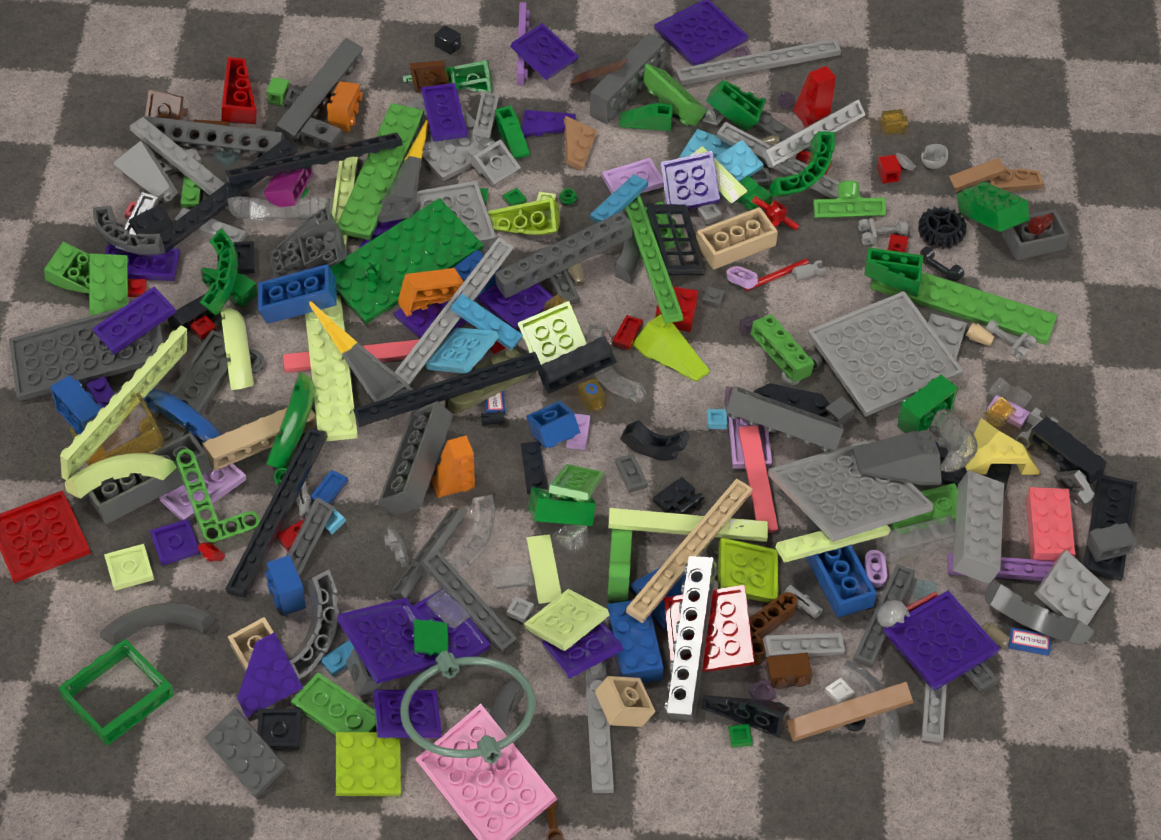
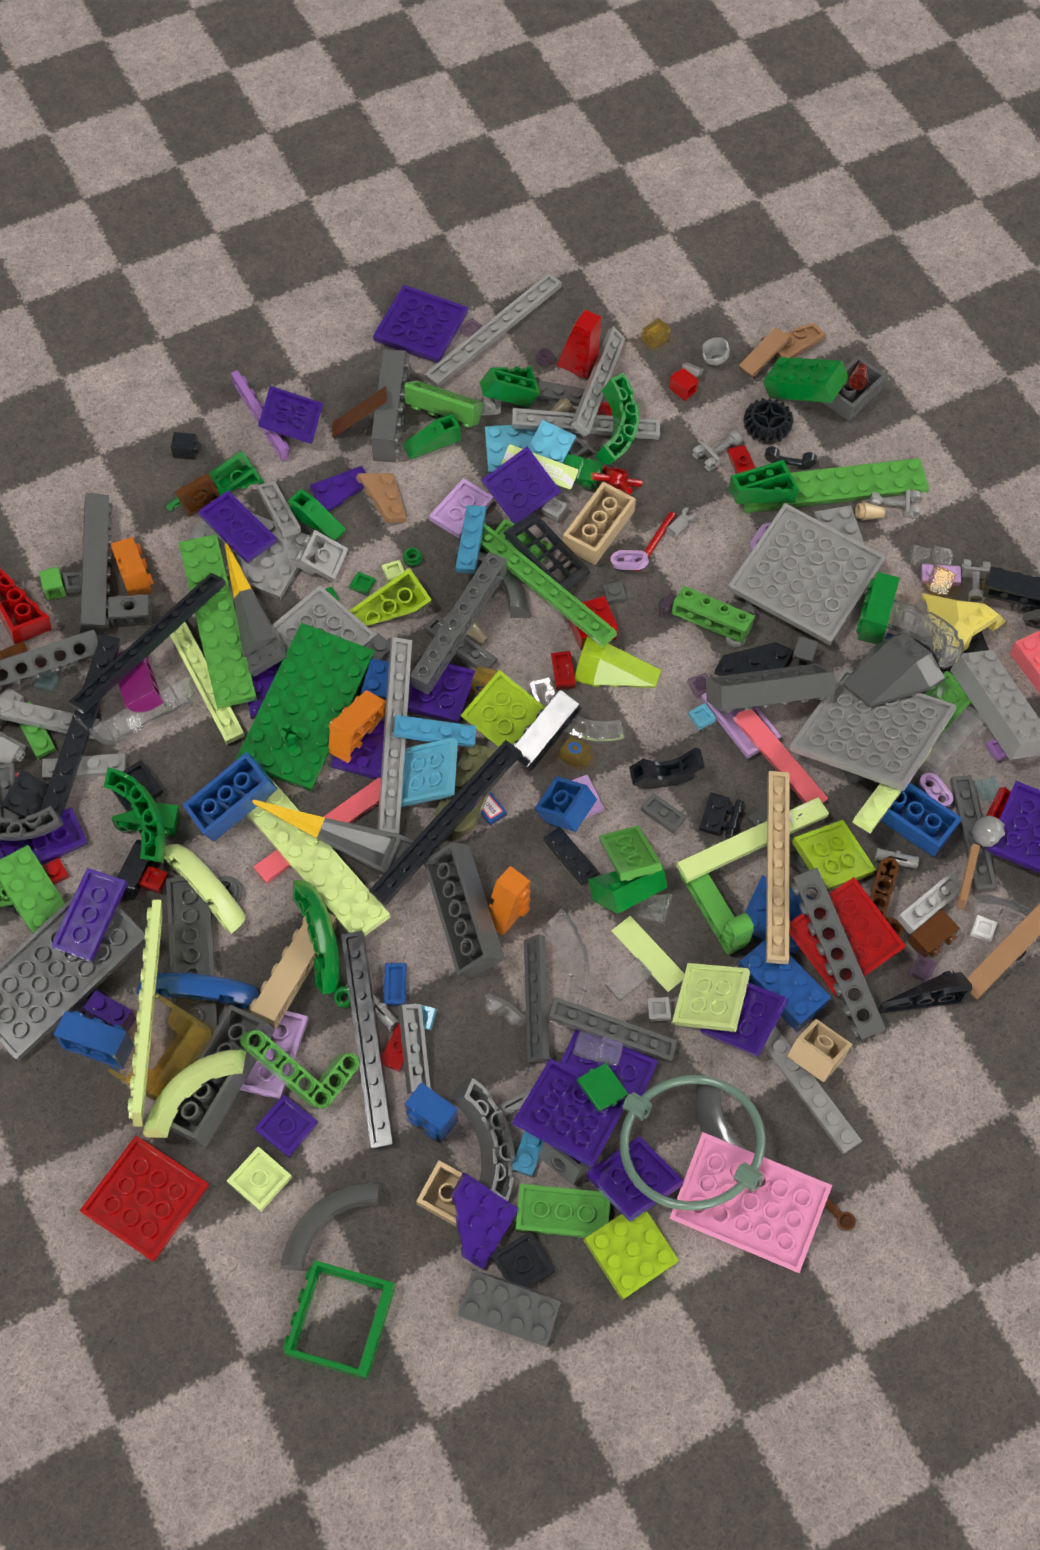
camera: 30 degrees left, 10 degrees up
red plate [197,542,226,562] -> none
dark grey wedge [269,206,347,279] -> none
black pin [481,410,505,426] -> none
green tile [728,724,753,748] -> none
bright green plate [813,180,886,218] -> none
none -> medium nougat tile [957,844,980,910]

